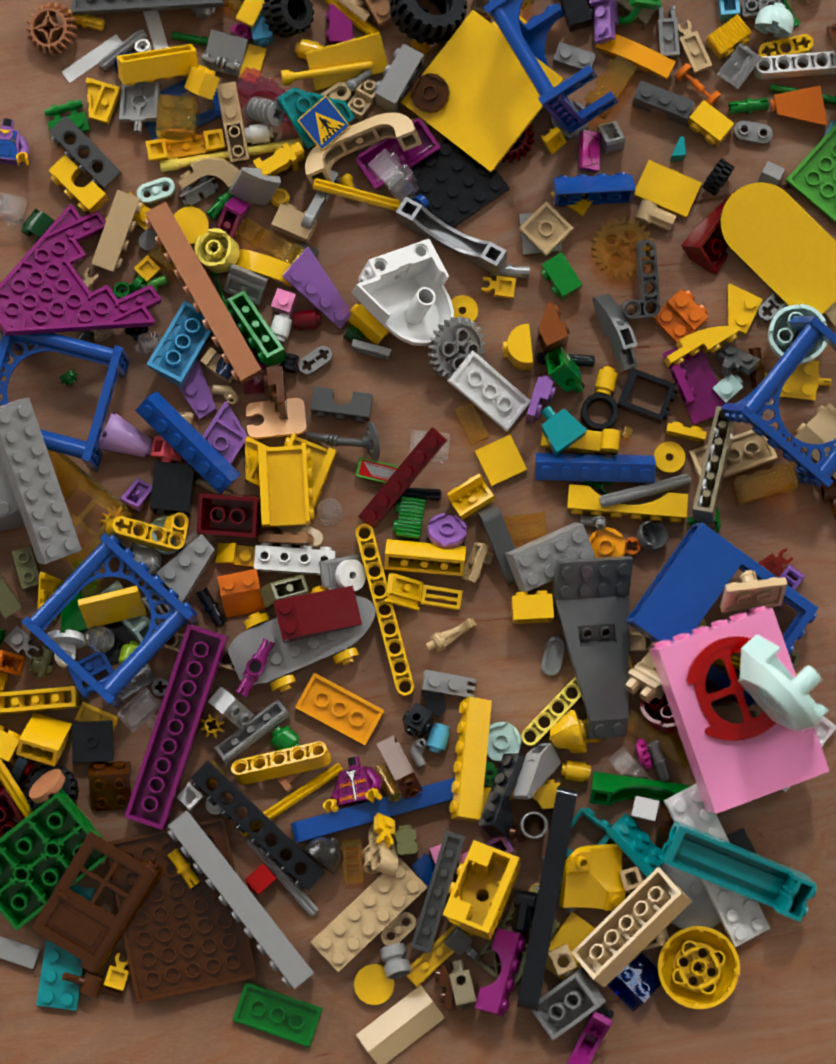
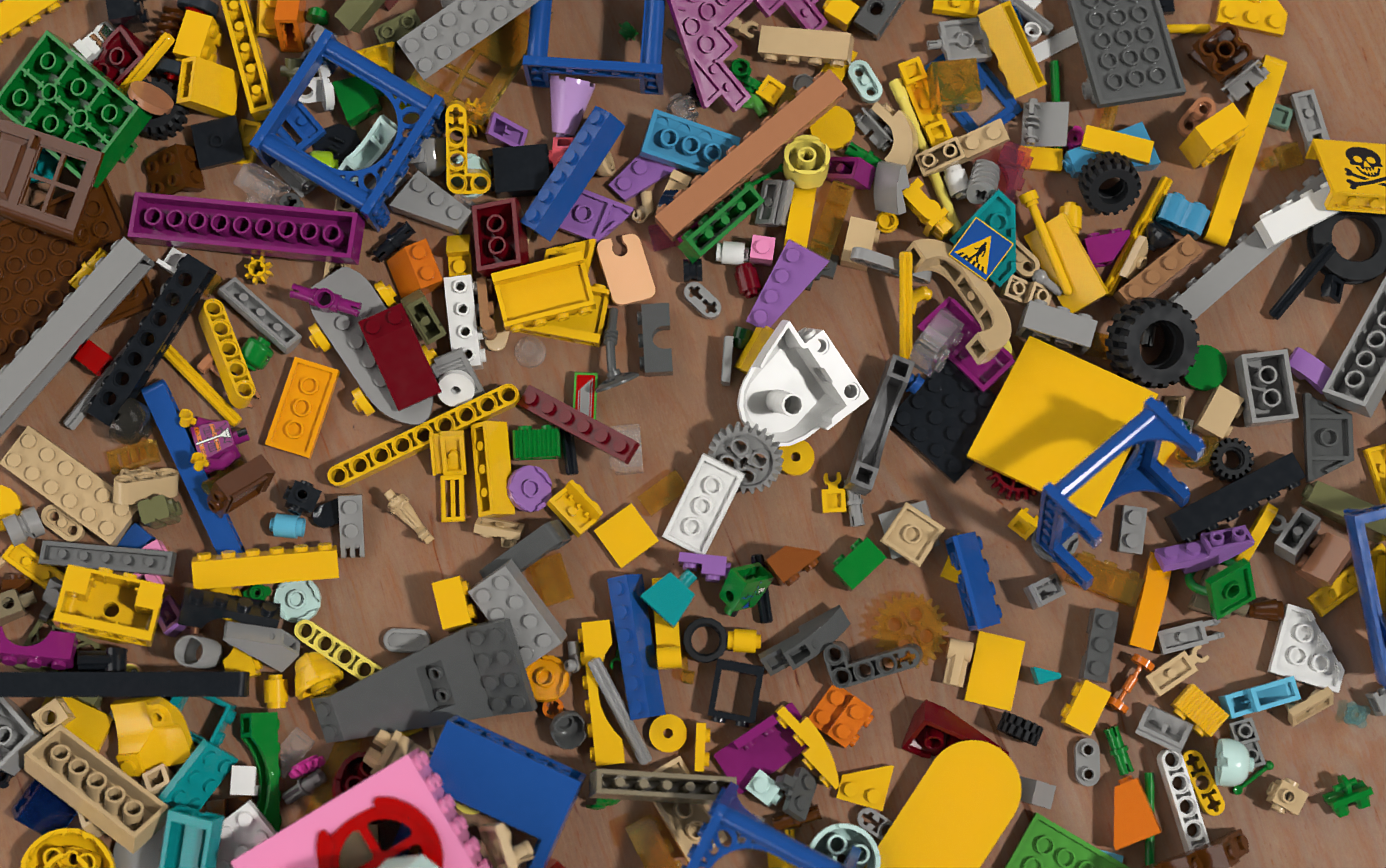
camera: 75 degrees right, 0 degrees up
yellow tile [78,586,146,629] -> none
clear head [84,626,115,653] -> none
yellow brick [184,64,220,100] -> none
light grey brick [208,687,254,730] -> none
reddish brown plate [263,365,288,419] -> none
yellow plate [374,813,395,849] -> none
light grey arm [410,738,427,768] -> none
reddish brown tile [411,73,450,113] -> none
yellow brick [502,324,533,371] -> none
dark pink tile [579,130,600,172] -> none

